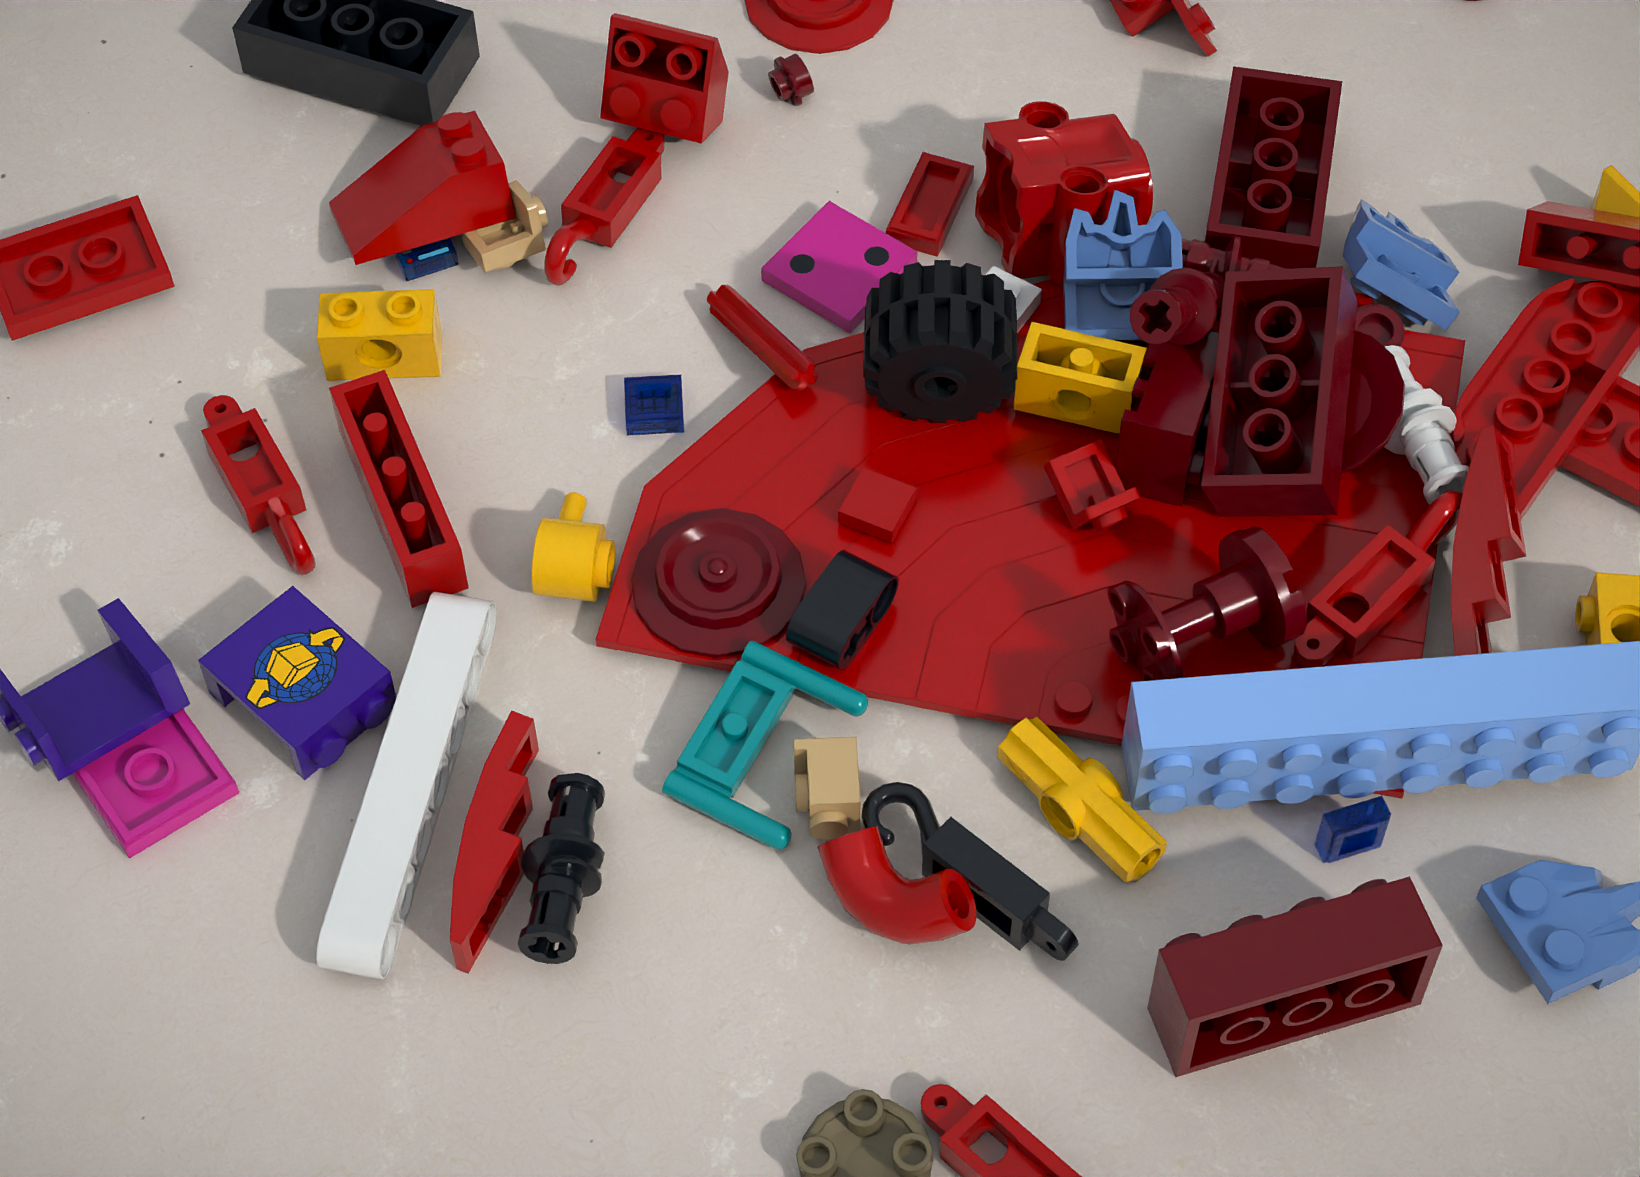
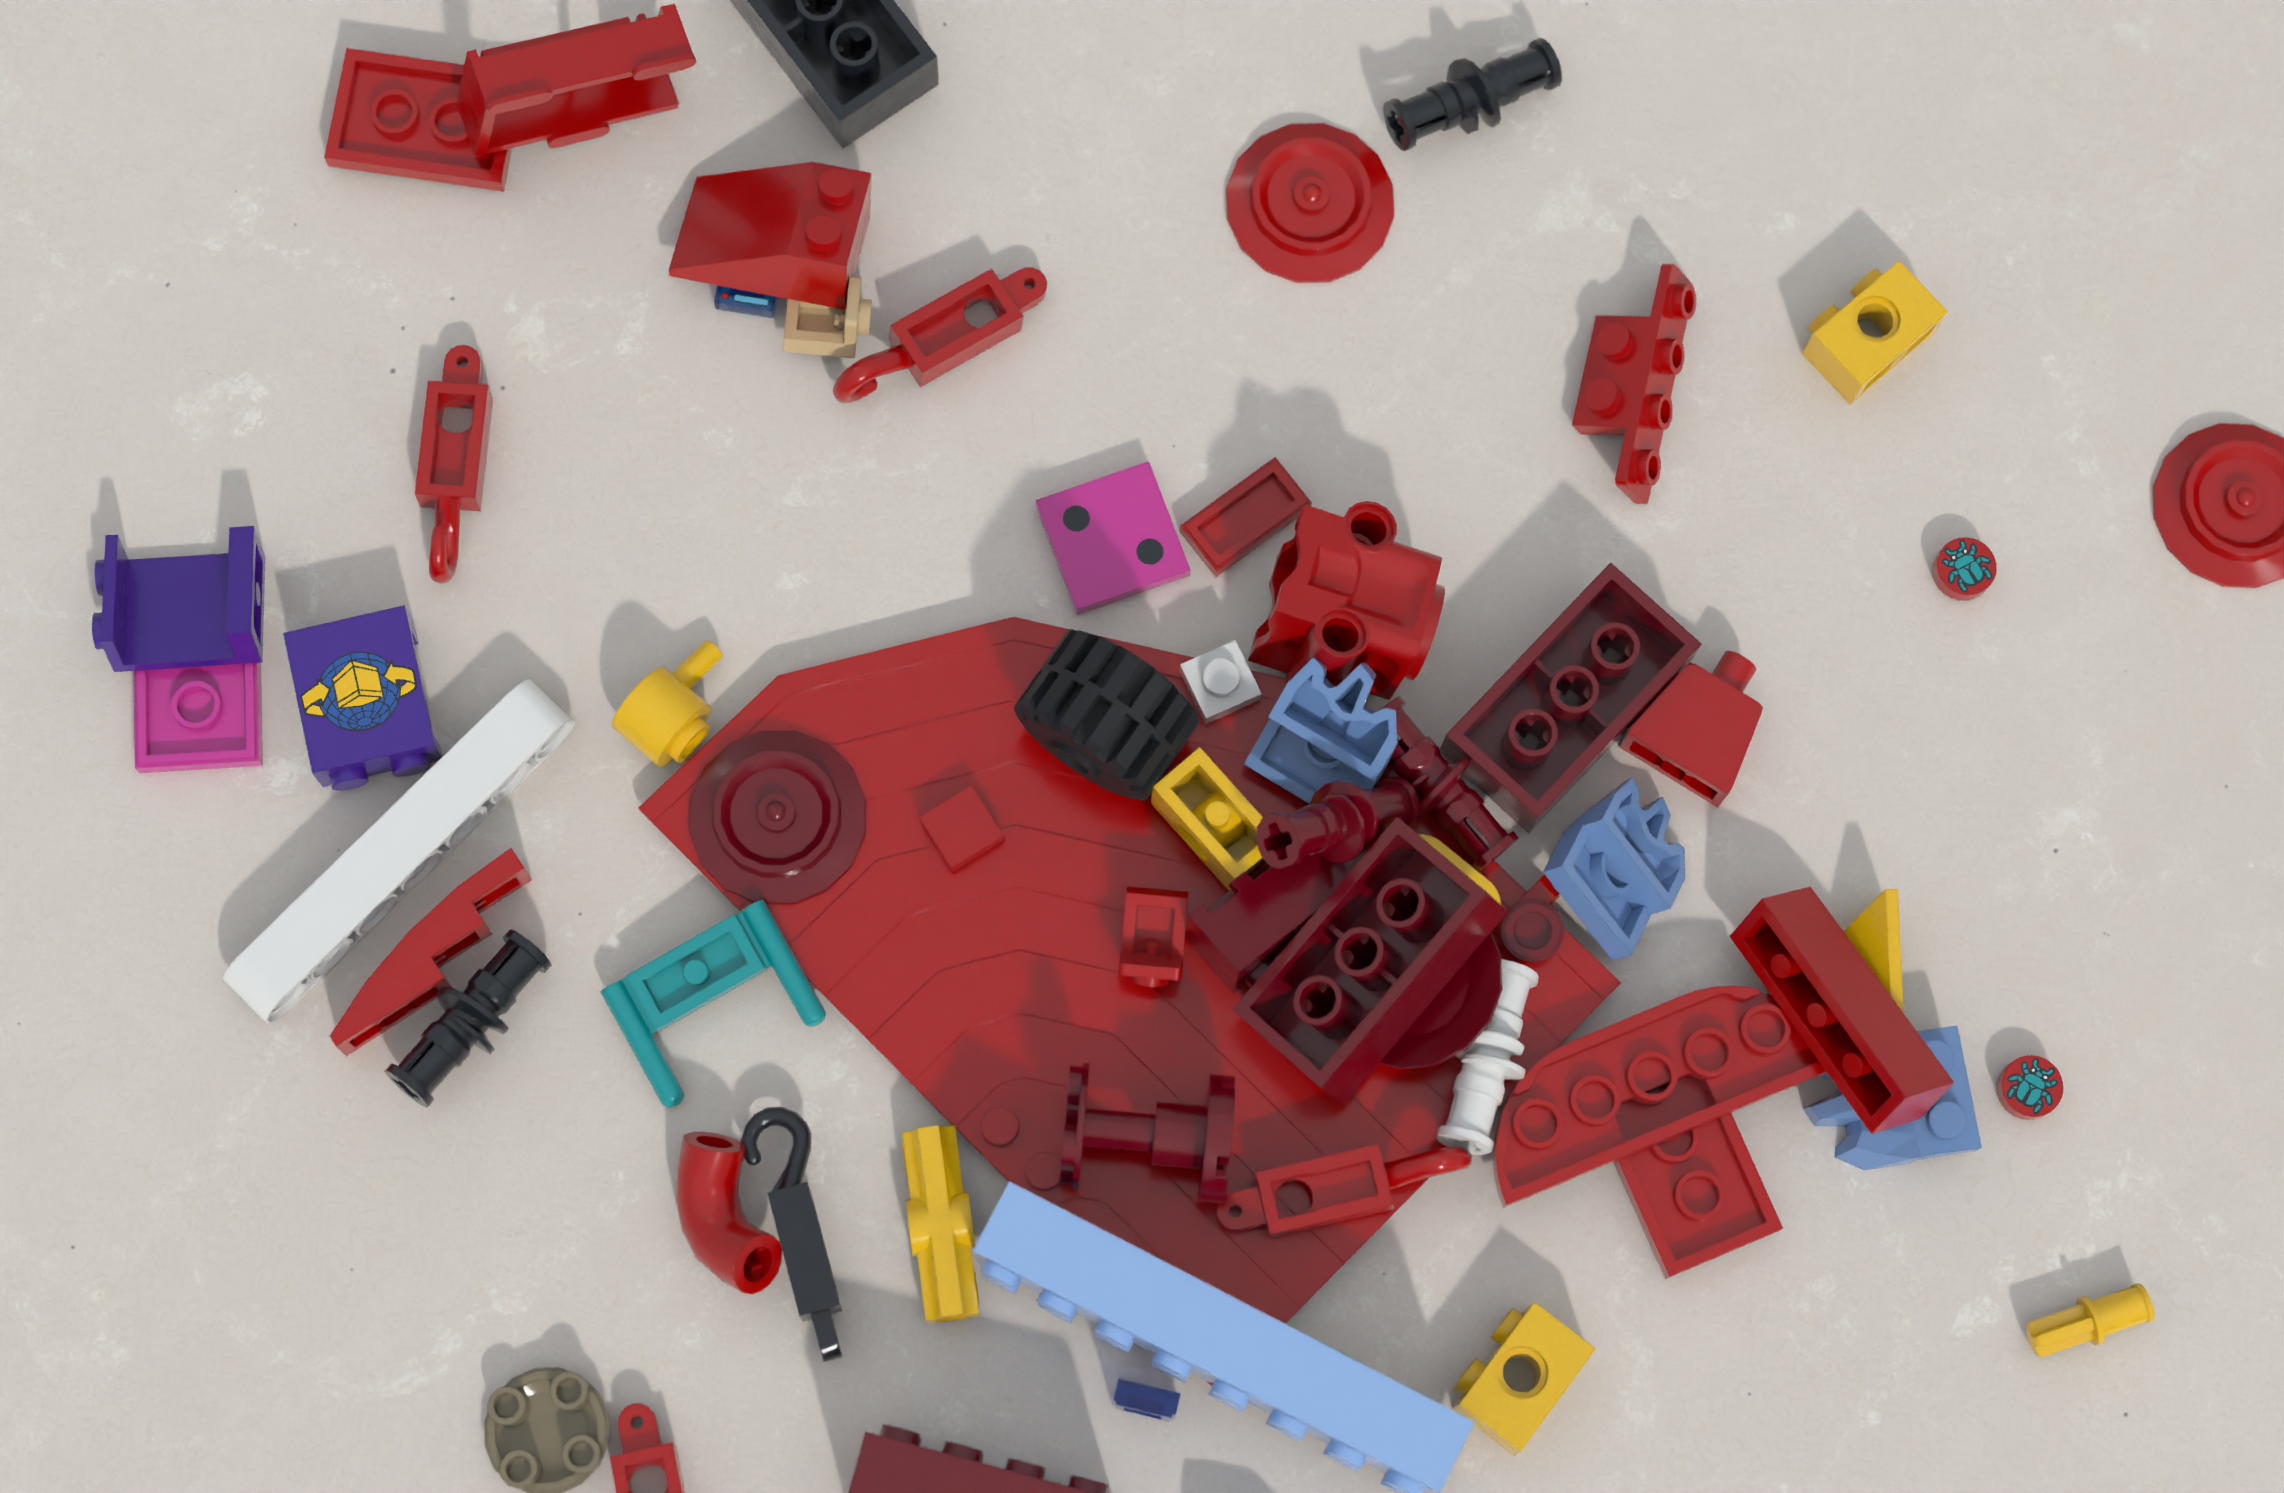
camera: 25 degrees right, 20 degrees up
yellow brick [317,289,442,381] -> none
red brick [329,370,469,608] -> none
red slope [600,13,729,144] -> none
clear blue tile [624,375,684,436] -> none
red axle [707,285,818,391] -> none
dark red plate [768,54,814,106] -> none
black beam [786,550,899,670] -> none
tan brick [793,736,861,840] -> none
red slope [1450,425,1526,656] -> none
none -> red piece [456,3,697,157]
none -> red torso [1619,651,1763,808]

